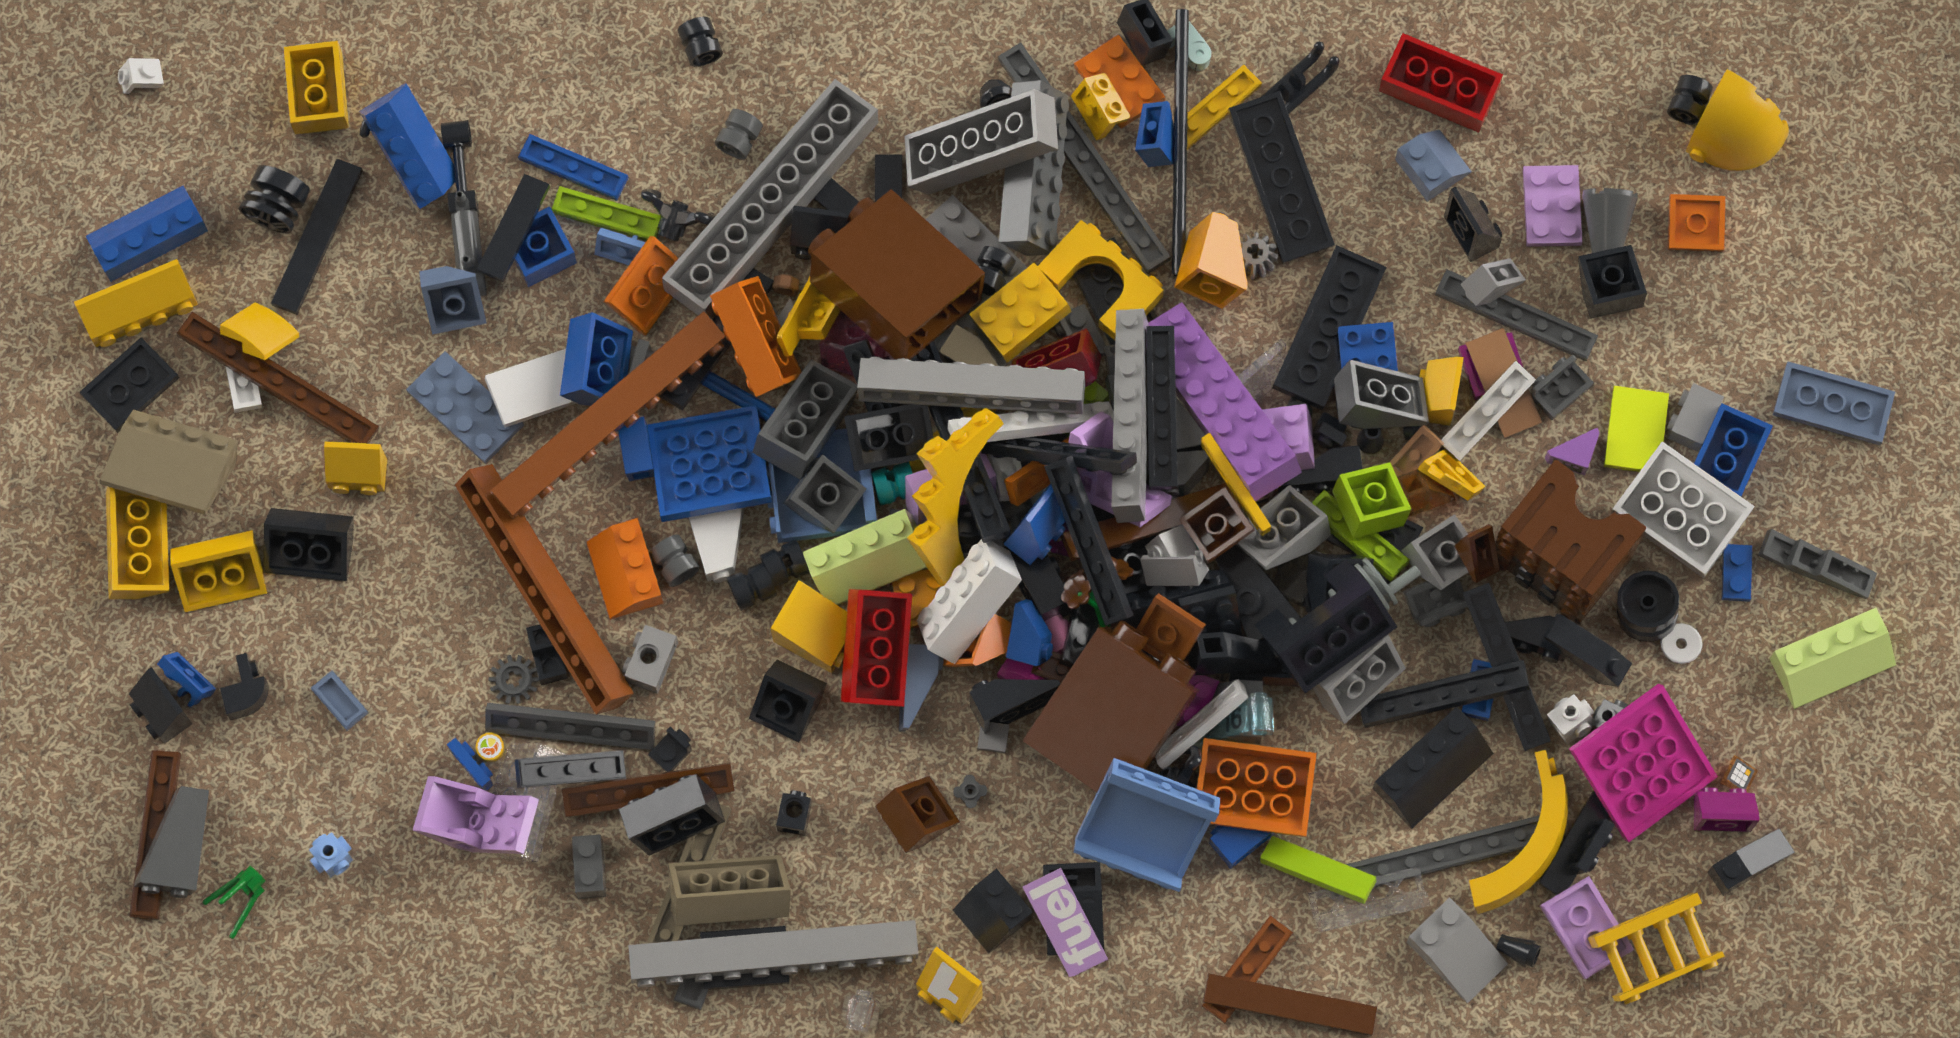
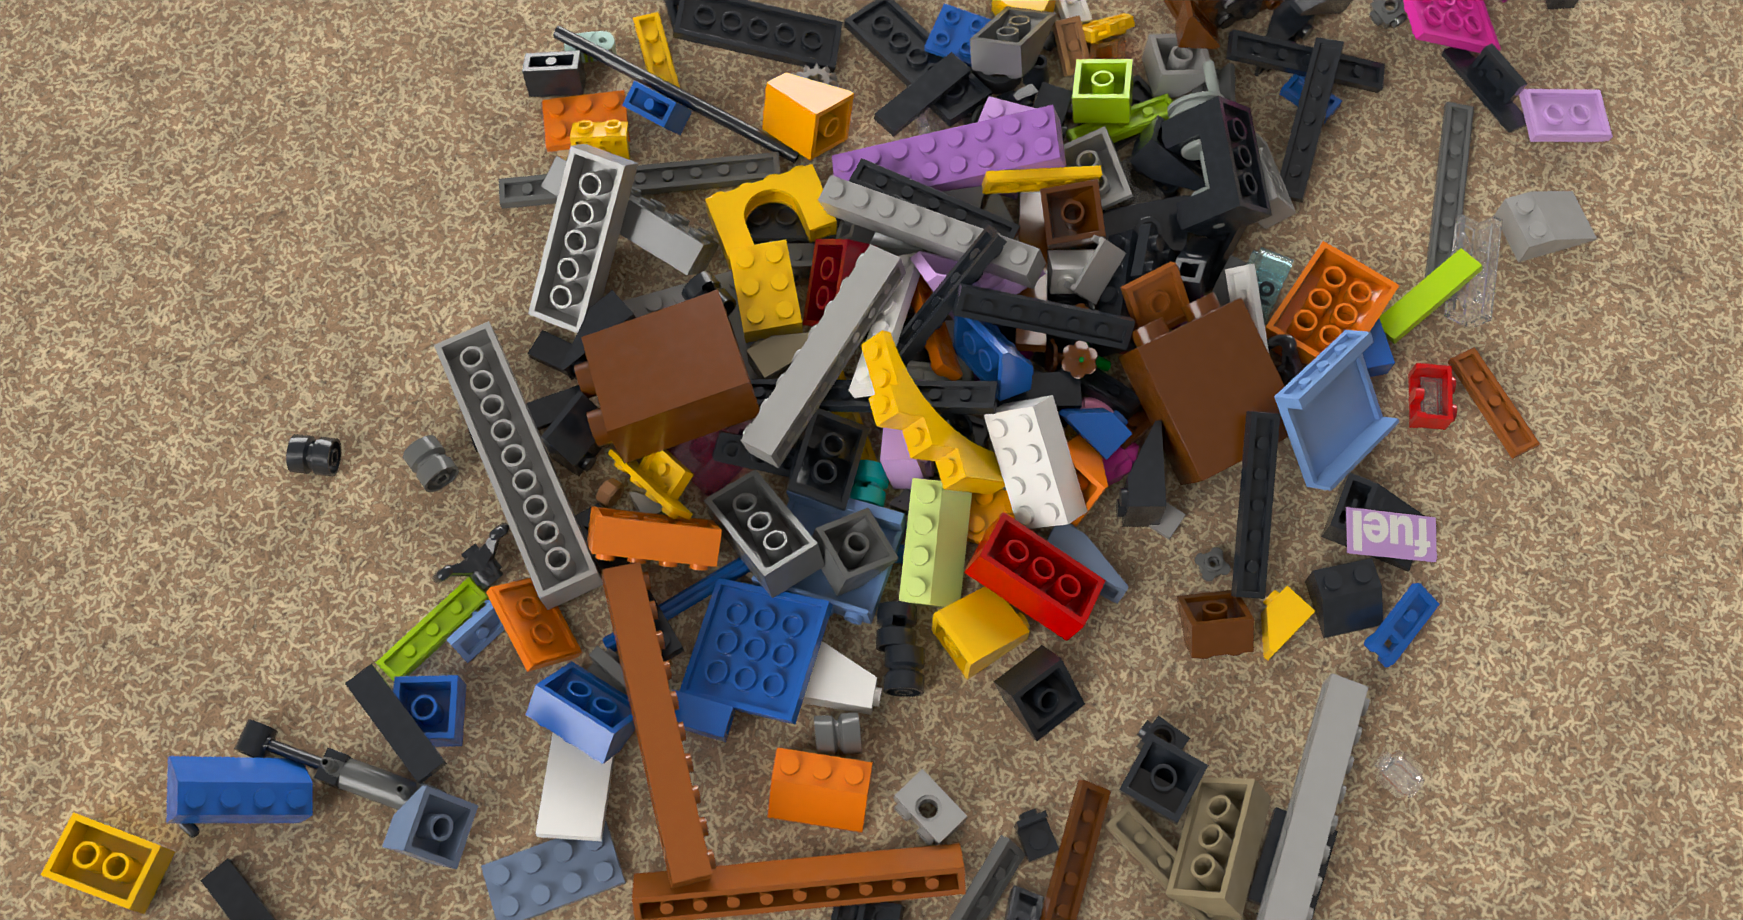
camera: 65 degrees left, 5 degrees down
blue tile [518,134,629,201] -> none
brick [619,774,725,856] -> none
yellow slope [916,946,983,1024] -> none
black cone [980,79,1012,108] -> none
reddish brown tile [1202,973,1377,1036] -> none
black slope [1372,707,1494,829] -> none
yellow arch [1469,750,1568,914] -> none
black cone [1496,934,1541,967] -> none
white brick [1547,694,1594,745] -> none
yellow fence [1588,893,1725,1004] -> none
none -> black slope [562,290,636,380]
none -> black tile [874,52,971,137]
none -> black slope [1119,733,1209,825]
none -> black plate [1231,411,1280,599]
none -> yellow slope [1261,586,1315,661]
none -> blue plate [1364,583,1440,667]
none -> red window [1408,363,1457,430]

